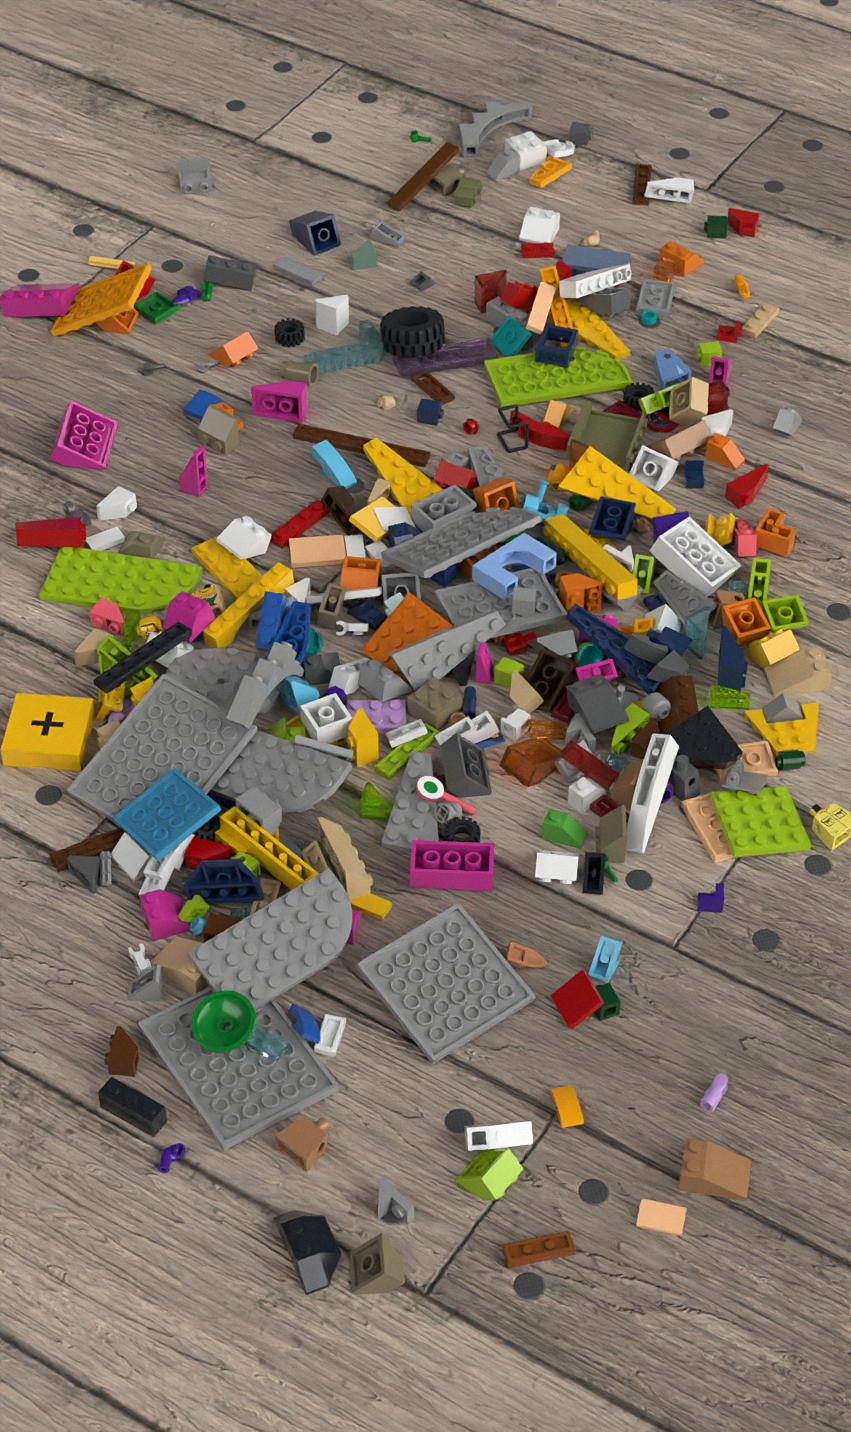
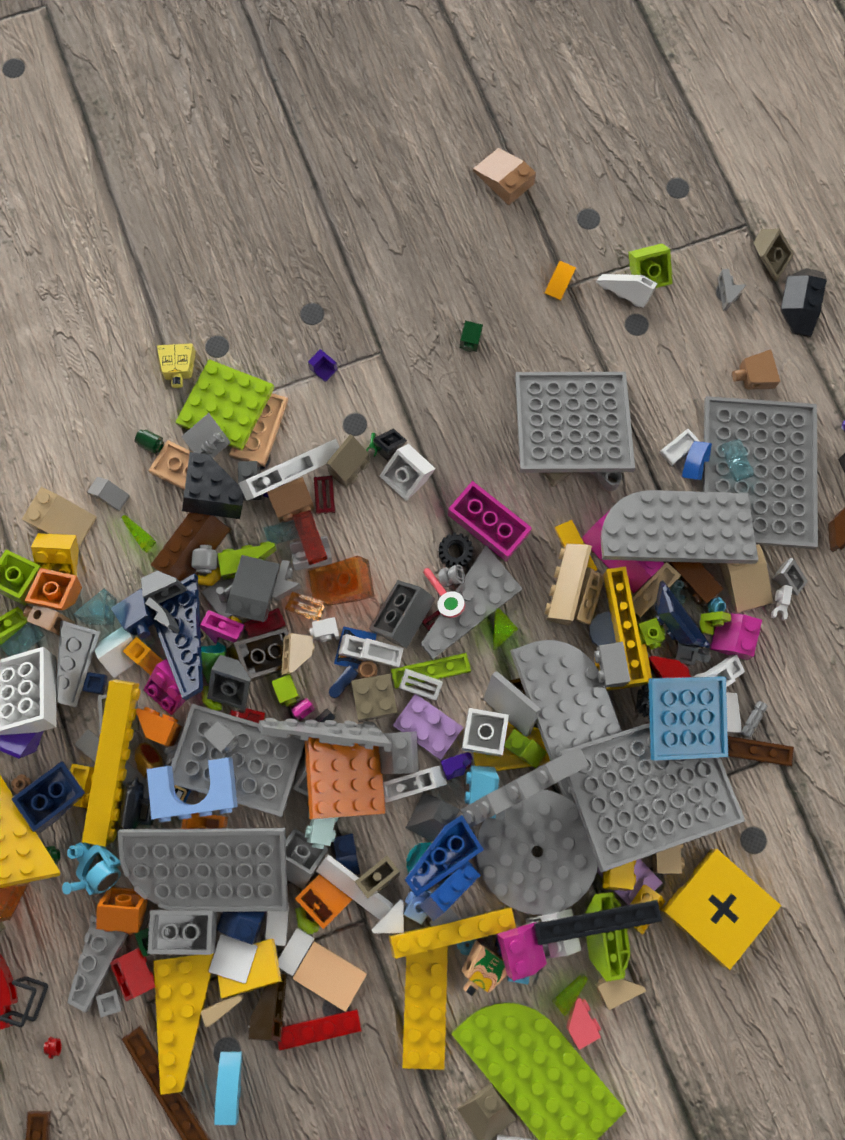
camera: 145 degrees left, 30 degrees up
dark grey slope [67,856,100,894] -> none
yellow head [136,615,164,642] -> none
green dish [191,990,256,1053] -> none
white slope [216,516,272,560] -> none
white plate [336,621,369,635] -> none
yellow slope [347,707,379,768] -> none
dark blue brick [417,398,444,426] -> none
dark orange tile [502,1231,575,1268] -> none
nougat plate [505,941,548,970] -> none
bright green slope [542,809,587,849] -> none
light orange head [547,463,570,491] -> none
red tile [550,969,604,1029] -> none
white slope [568,777,610,814] -> none
medium azure slope [588,935,623,982] -> none
white slope [603,544,634,574] -> none
reddish brown slope [631,718,660,759] -> none
lime slope [632,554,656,594] -> none
light nougat slope [636,1199,687,1236] -> none
lavender bar [700,1074,728,1112] -> none
dark blue slope [717,626,748,695] -> none
yellow wing [744,703,819,756] -> none

